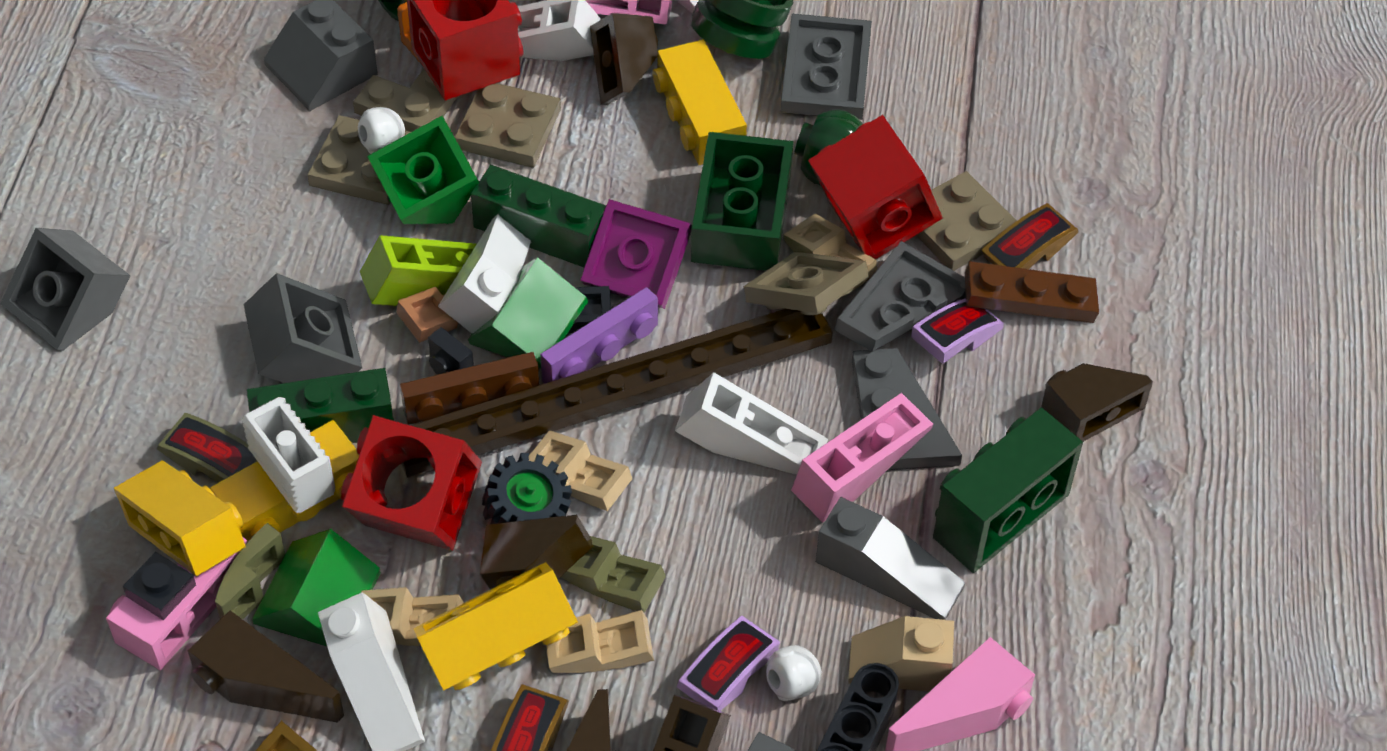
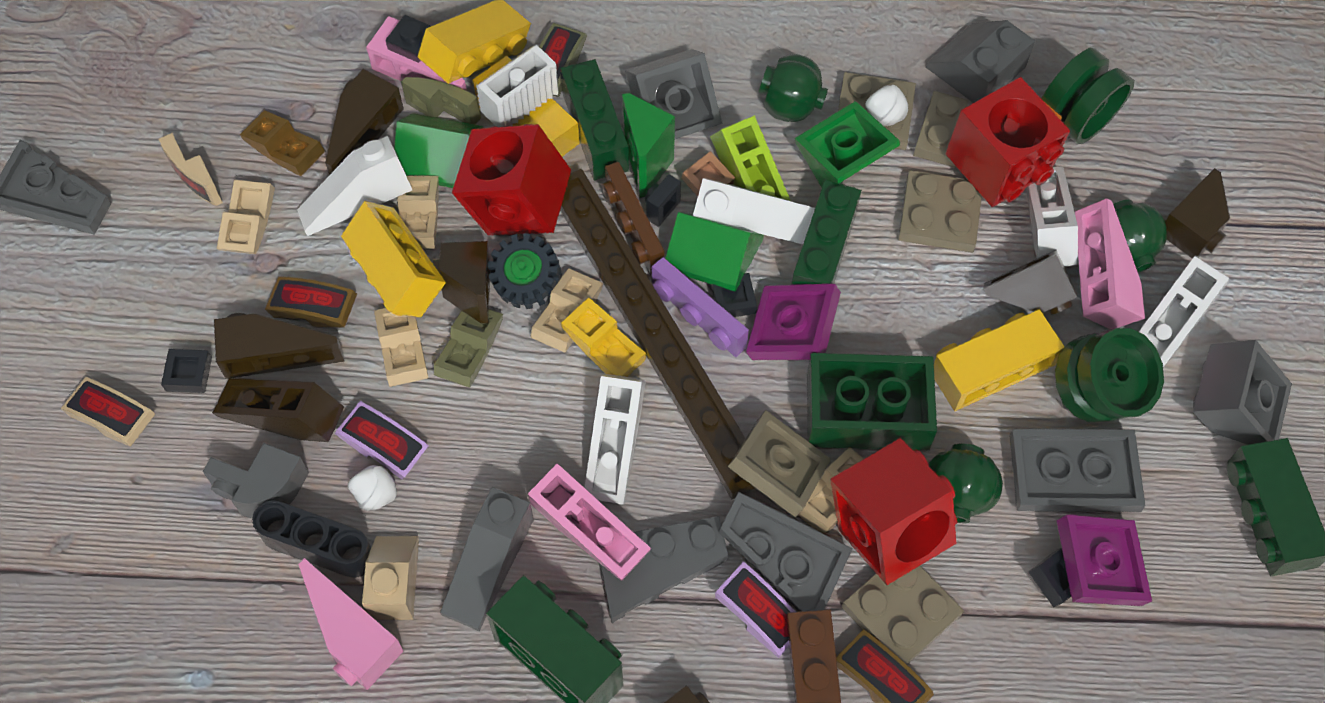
camera: 85 degrees right, 10 degrees up
none -> yellow slope [561,297,646,377]
none -> green slope [622,93,675,198]
none -> dark green plant [758,54,828,122]
none -> black plate [1028,547,1071,608]
none -> magenta plate [1056,515,1152,606]

